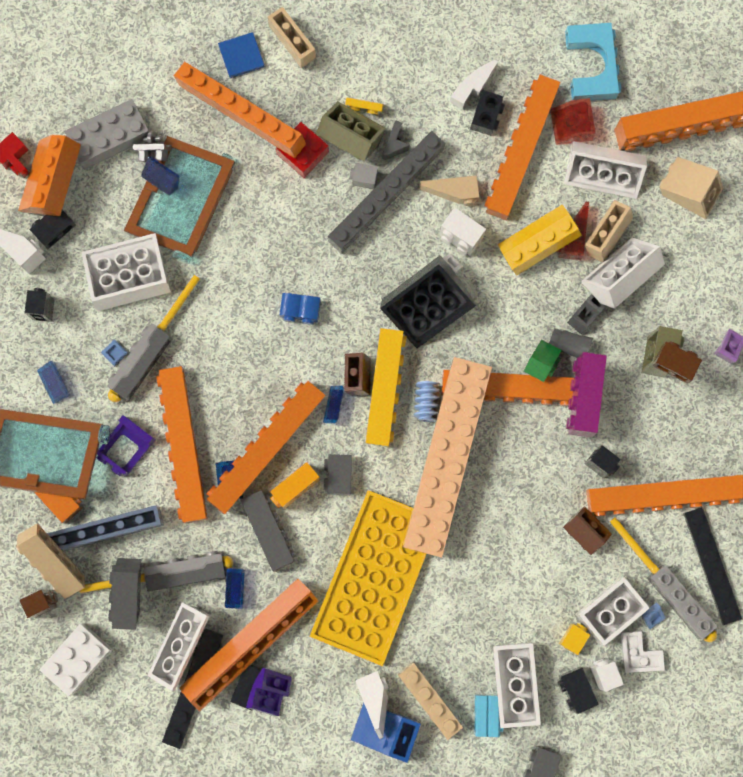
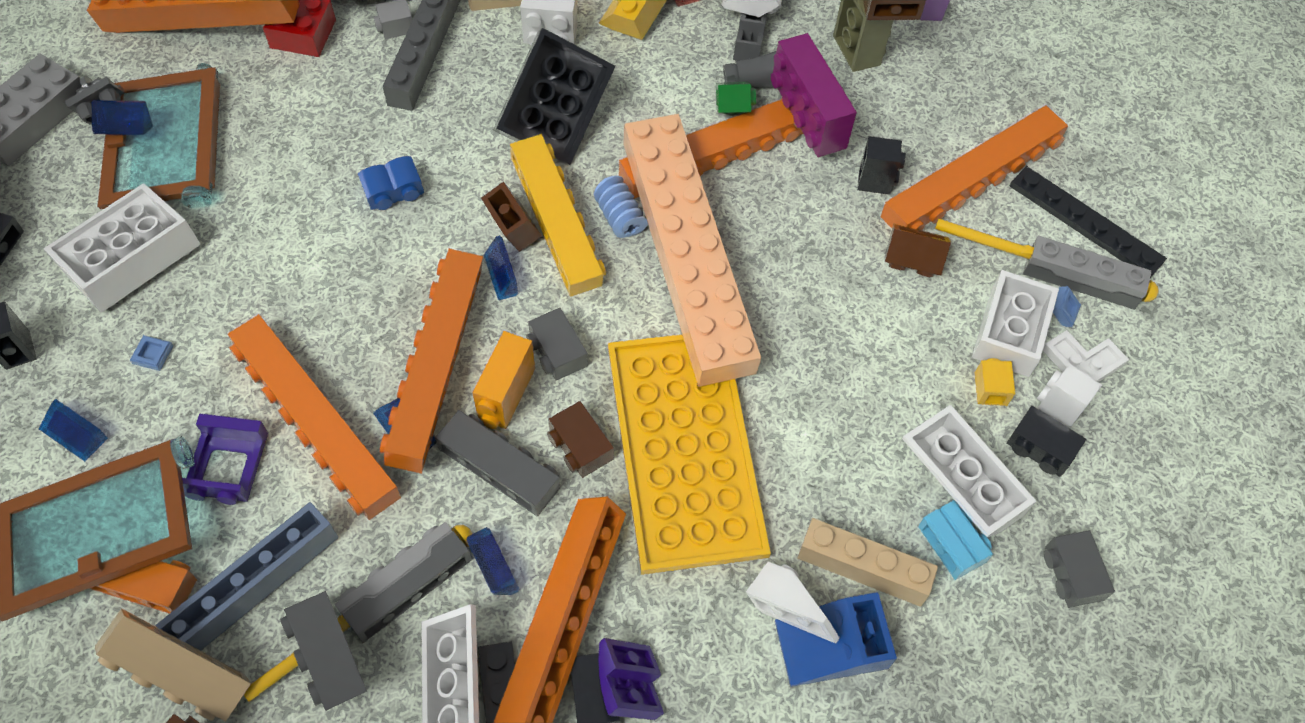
camera: 30 degrees left, 20 degrees down
piece [107,275,200,402] -> none
none -> reddish brown brick [547,401,614,478]

